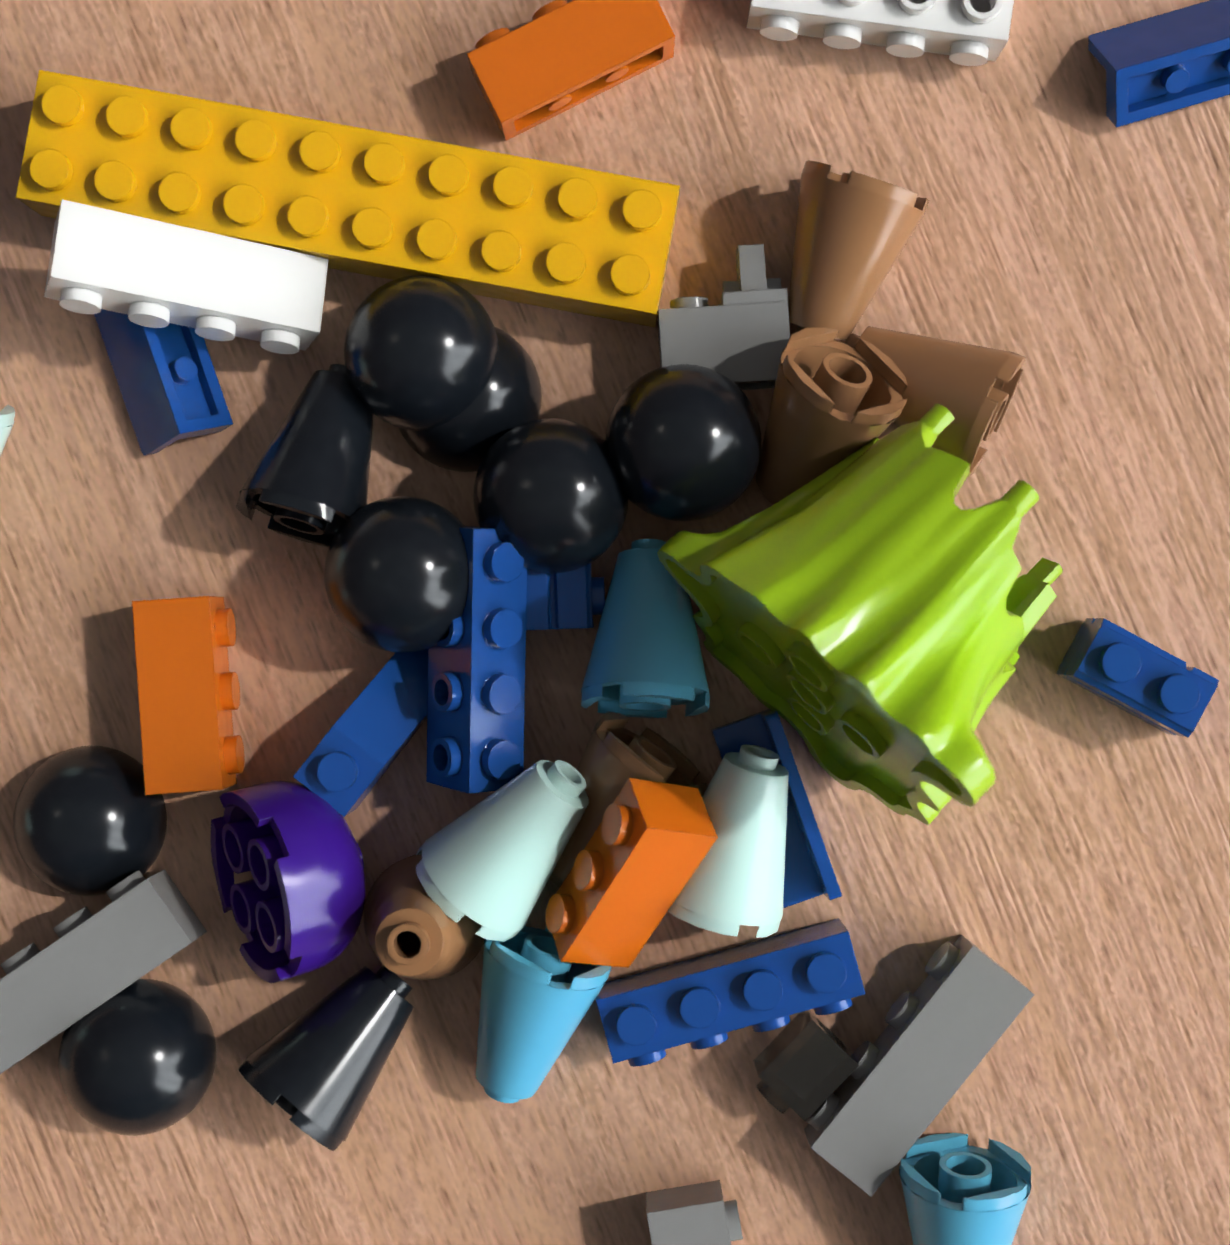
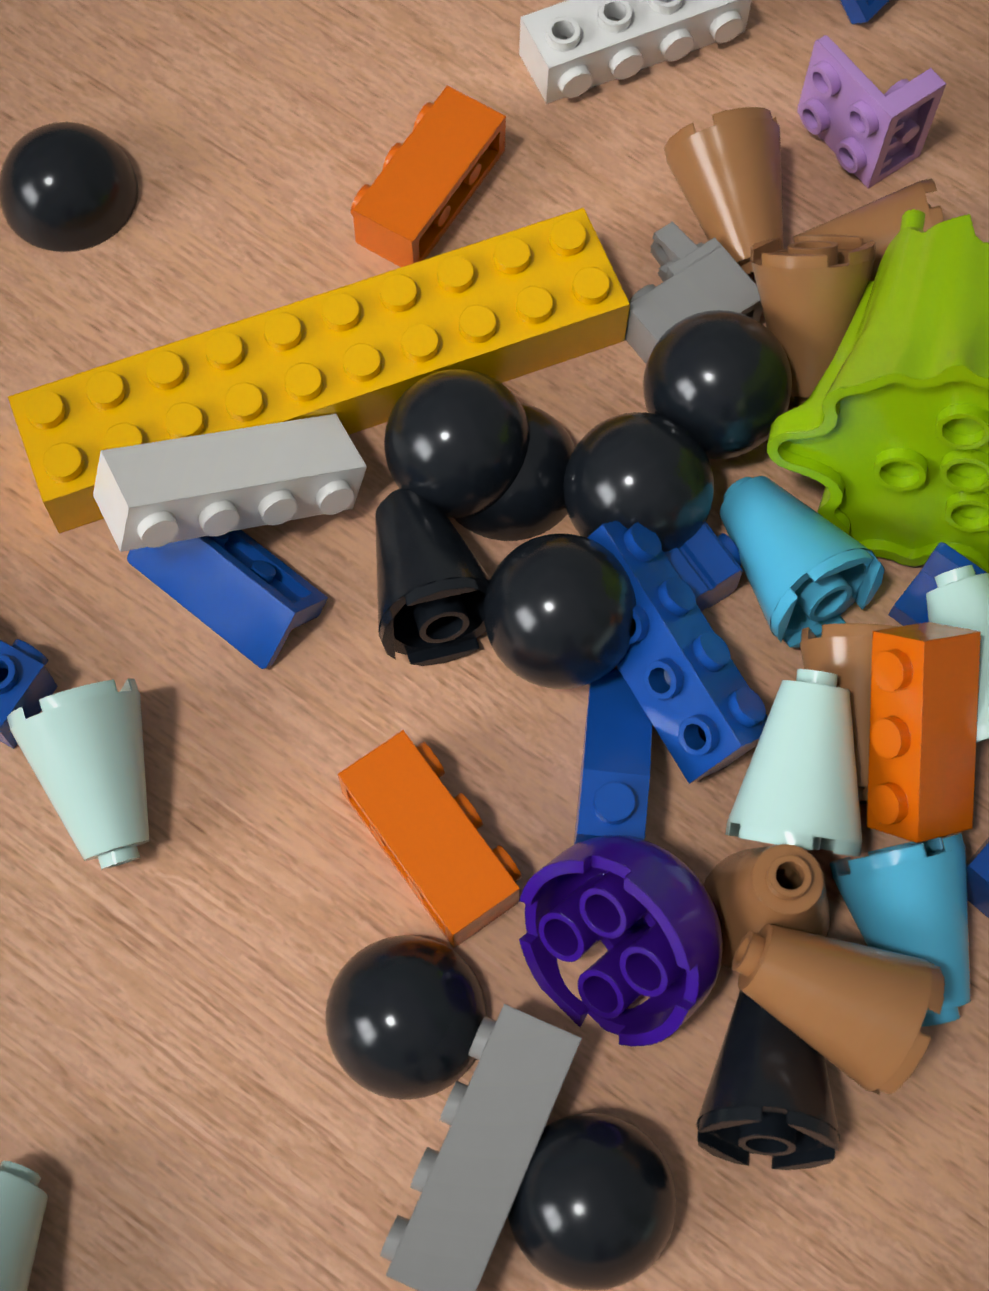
camera: 30 degrees left, 20 degrees down
none -> medium nougat cone [732,924,945,1095]
none -> lavender bracket [797,35,946,189]

